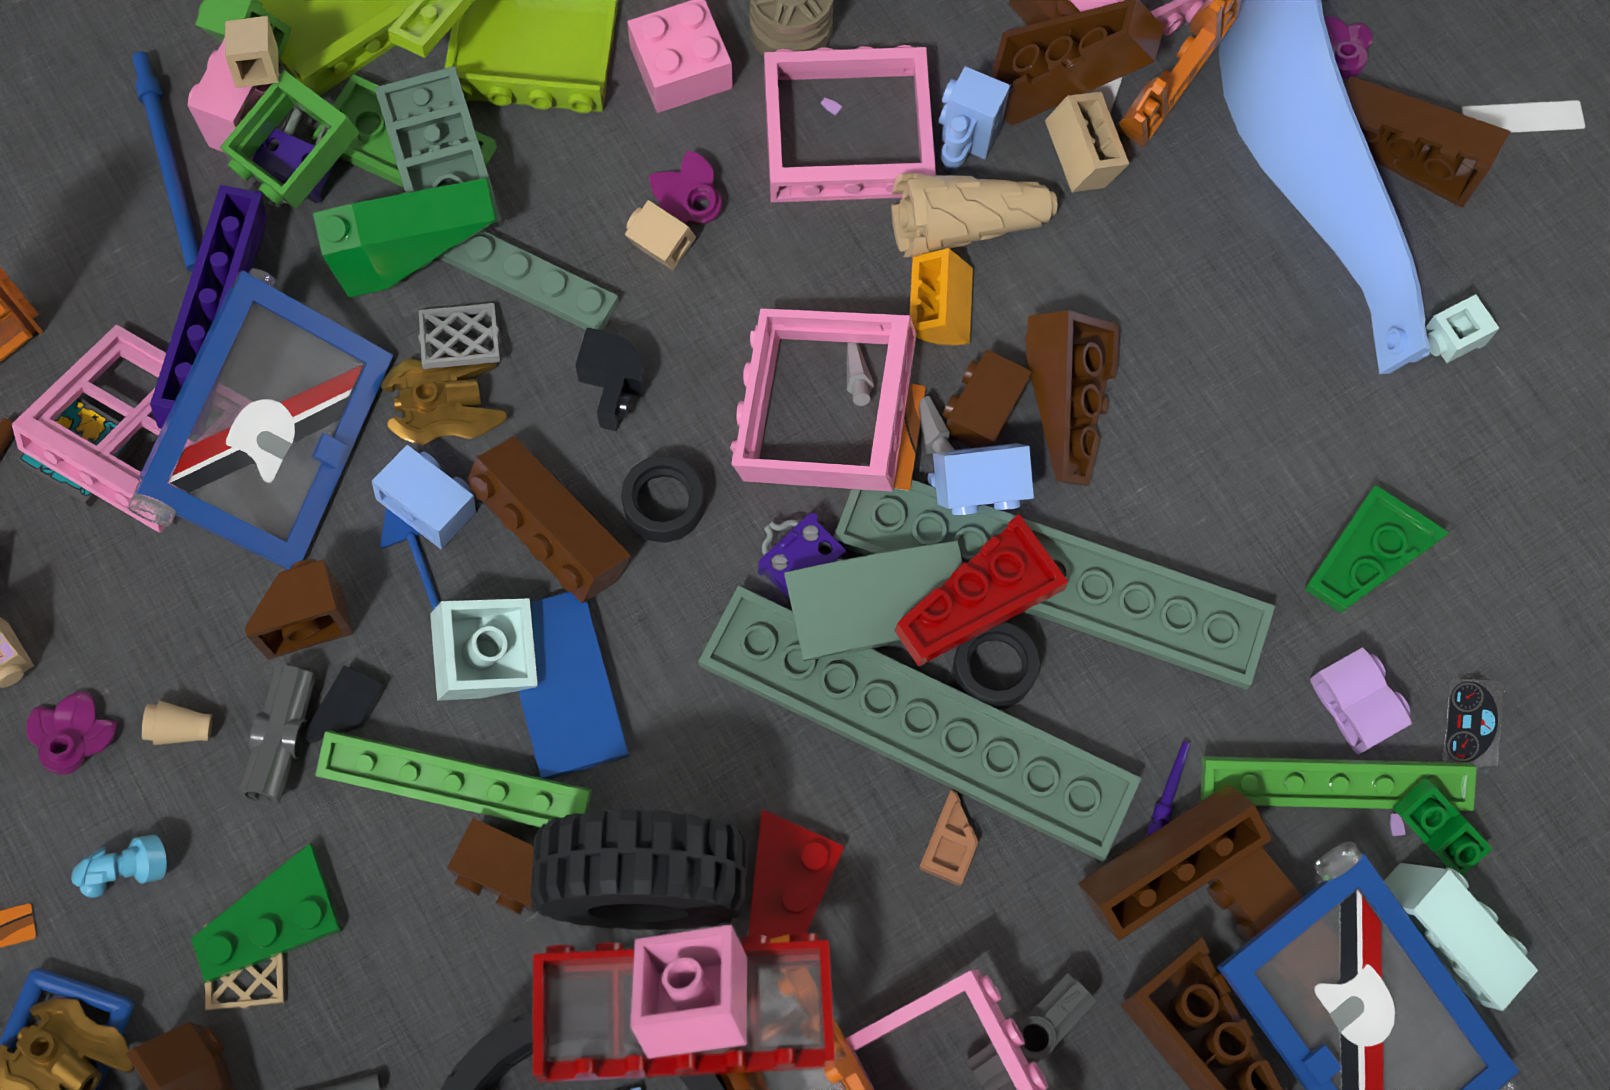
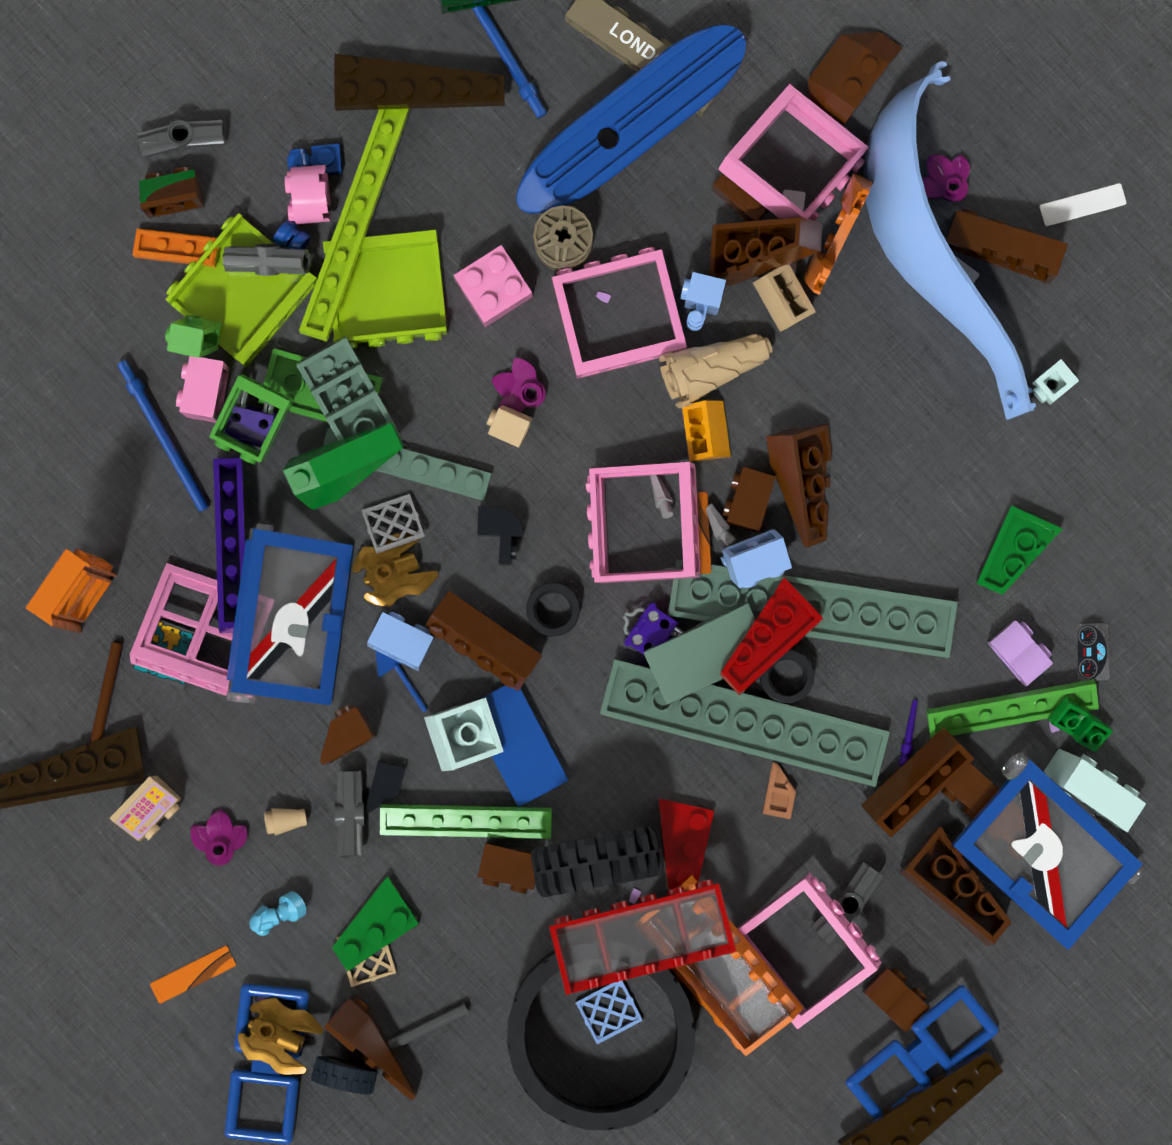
camera: 10 degrees left, 15 degrees up
tan brick [225,16,279,88] -> none
bright pink brick [630,925,747,1059] -> none

